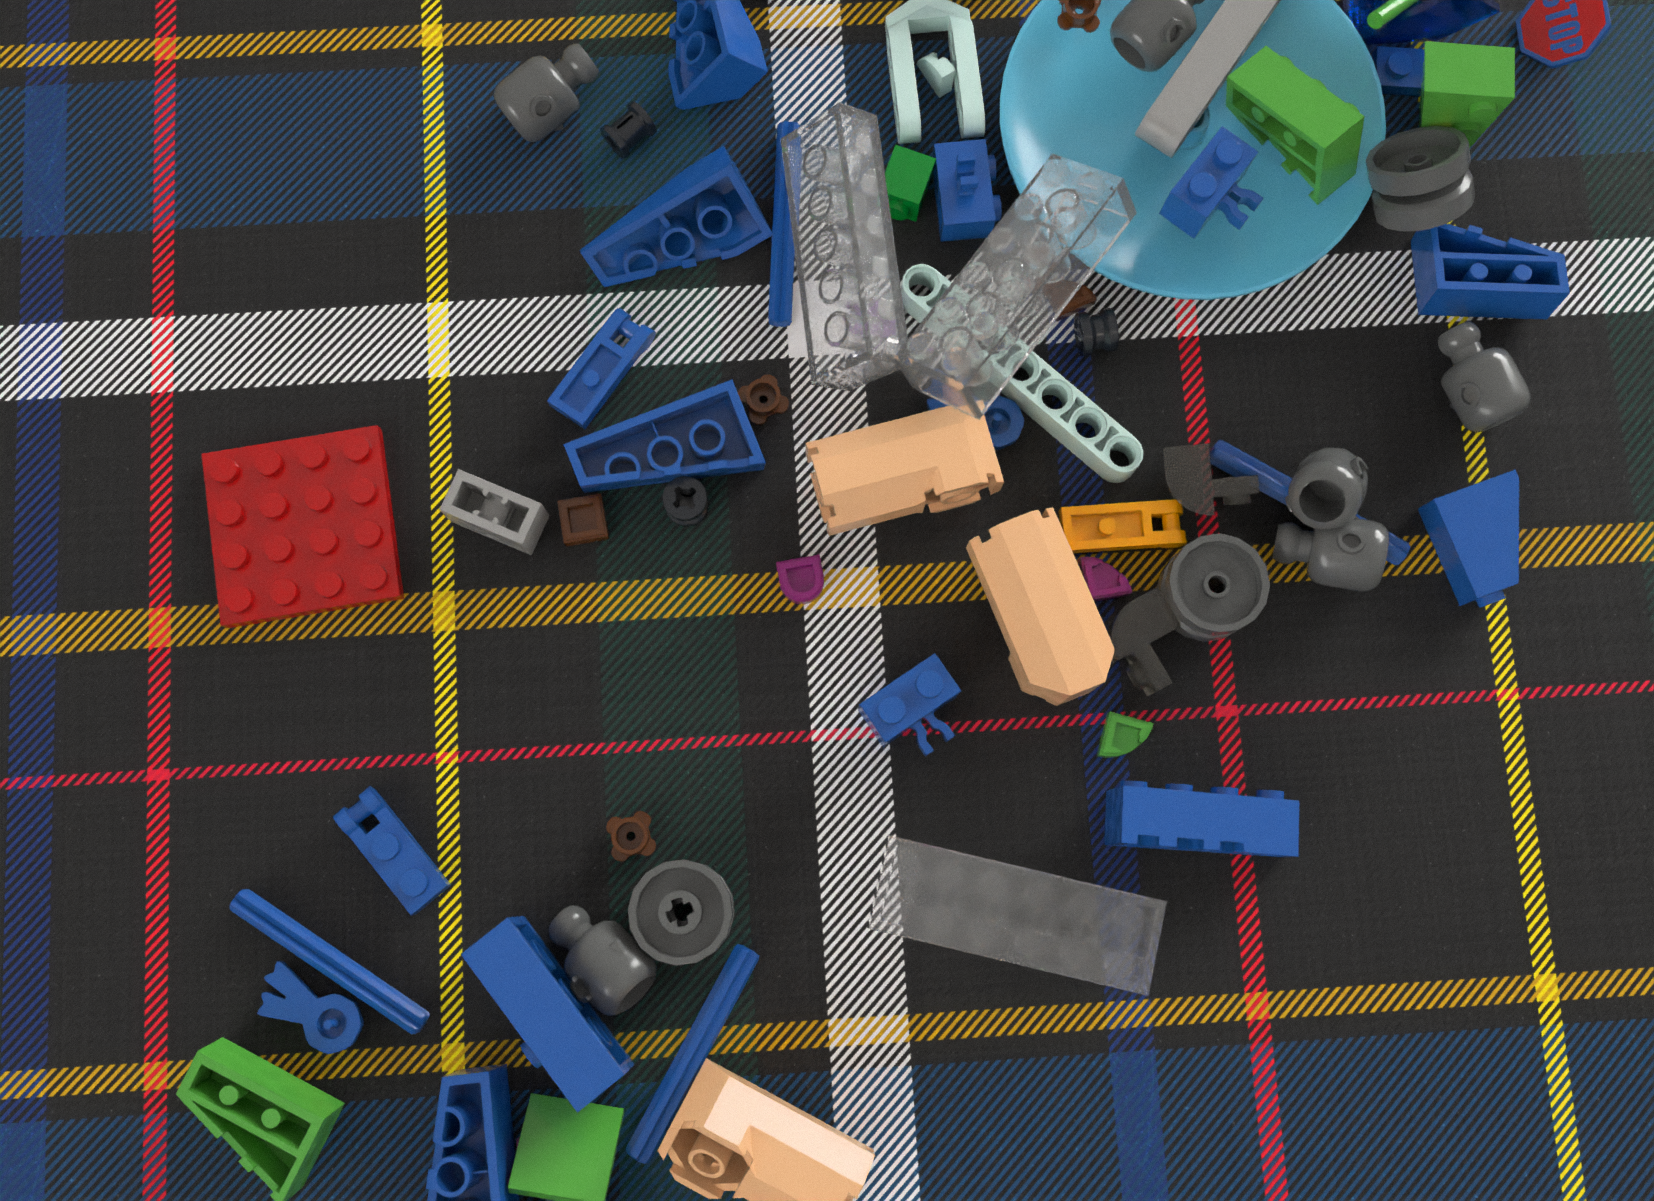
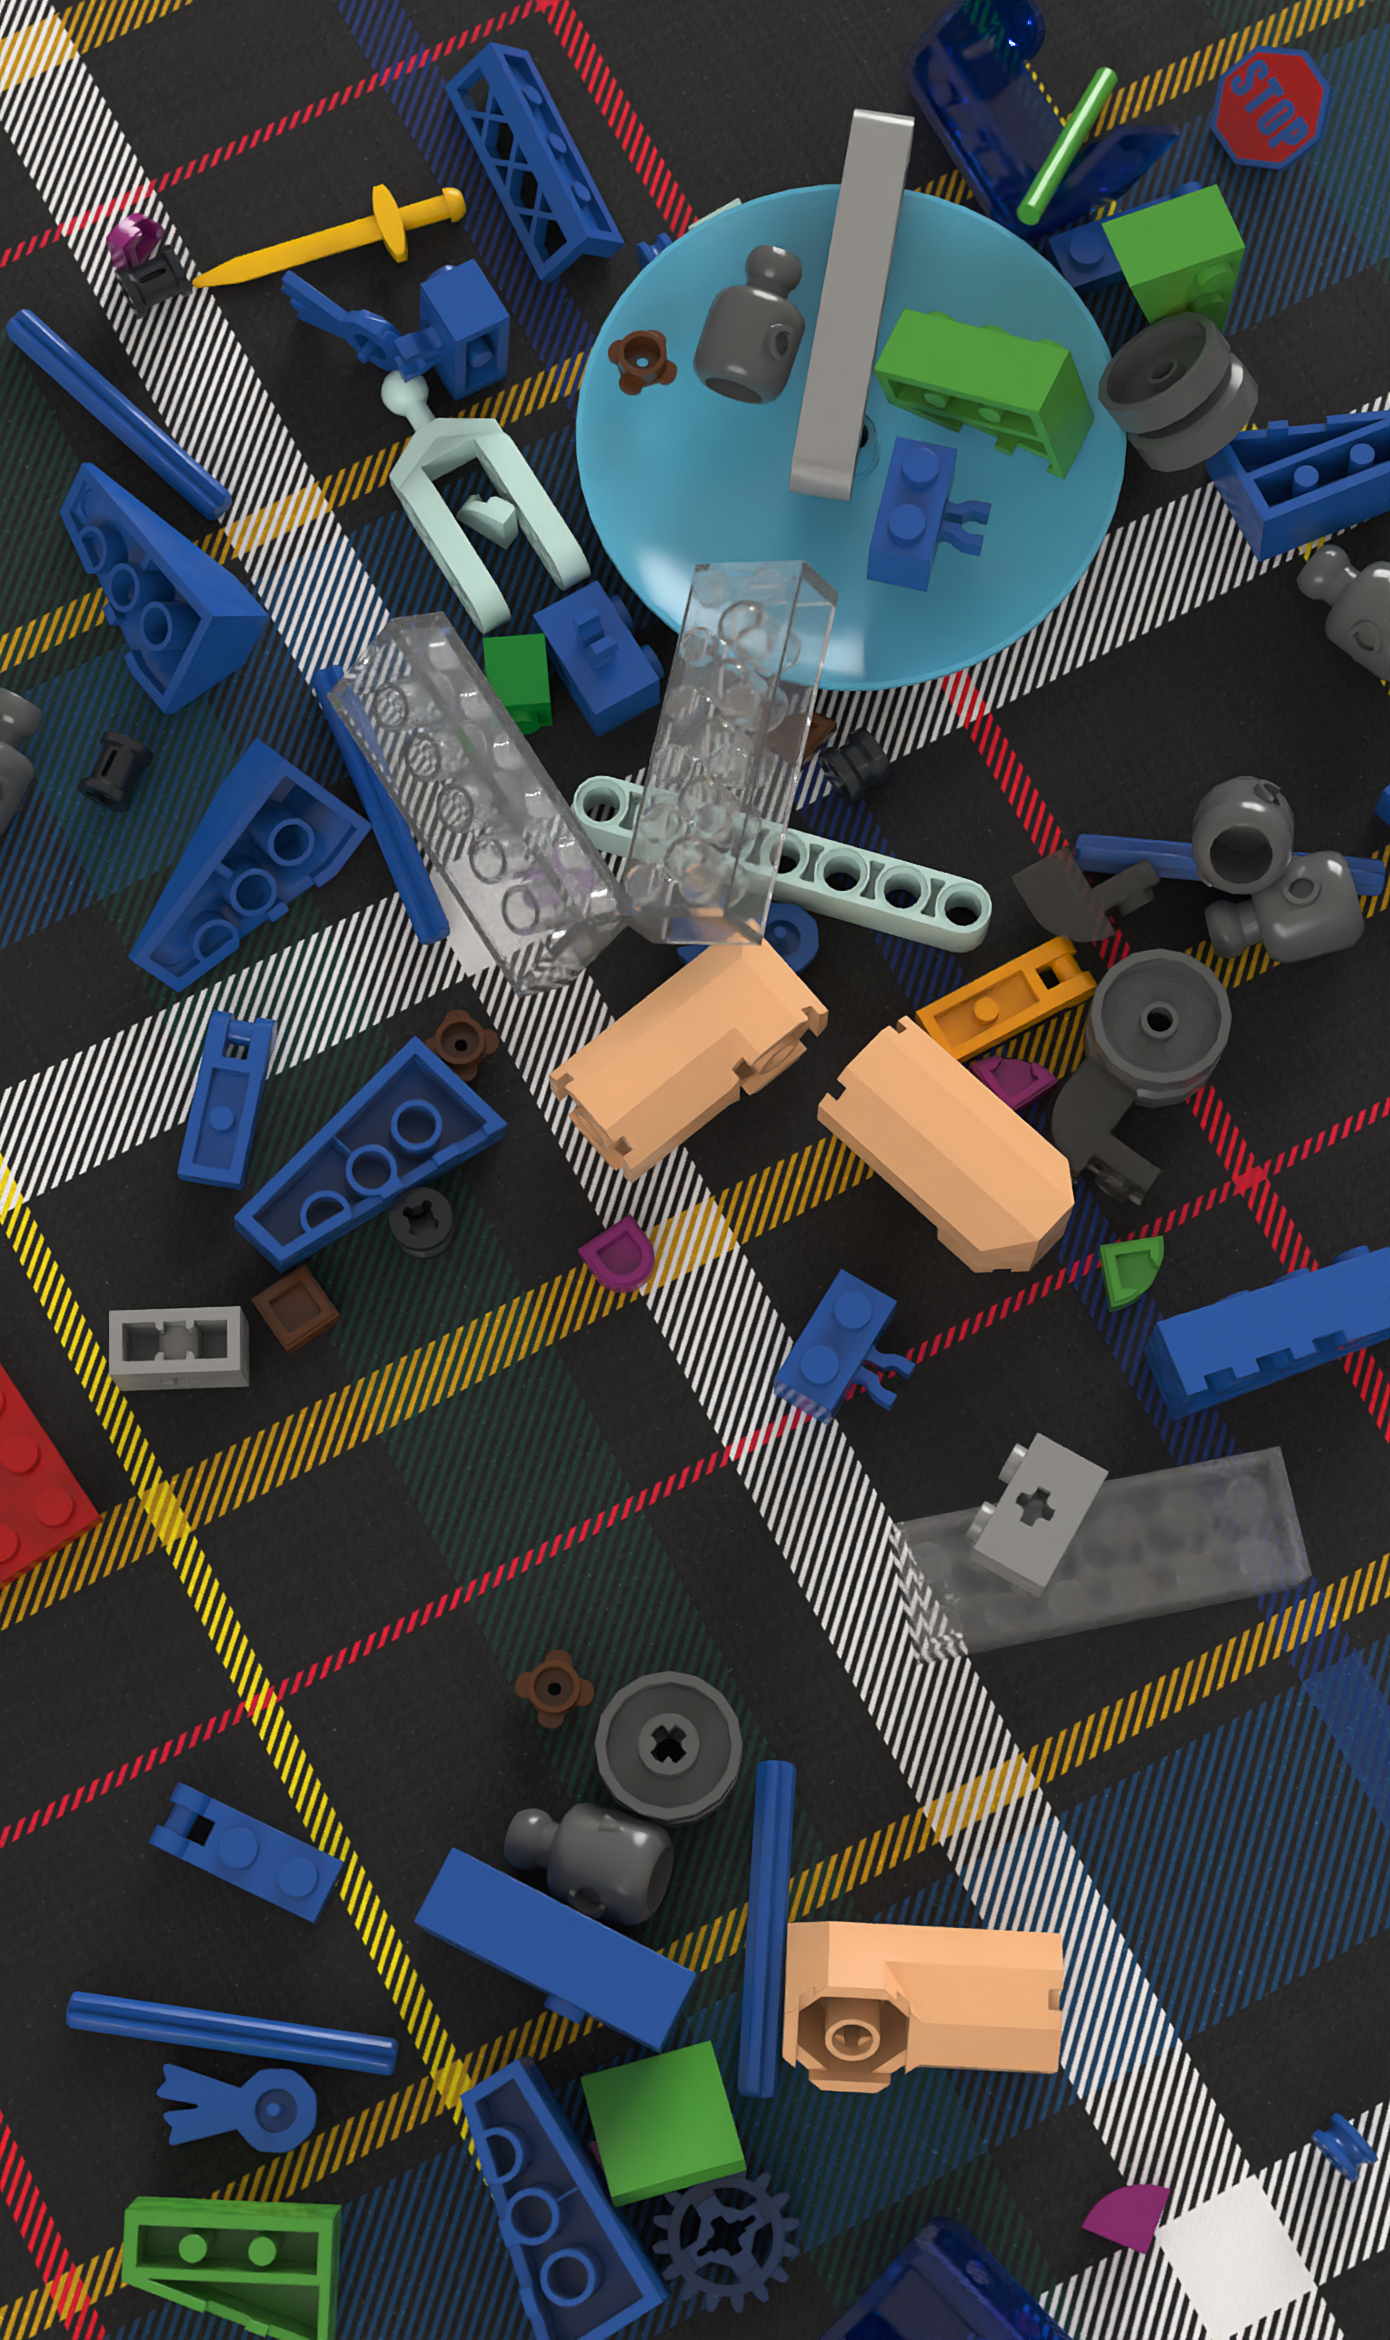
camera: 20 degrees left, 5 degrees down
none -> light grey brick [966,1433,1108,1598]

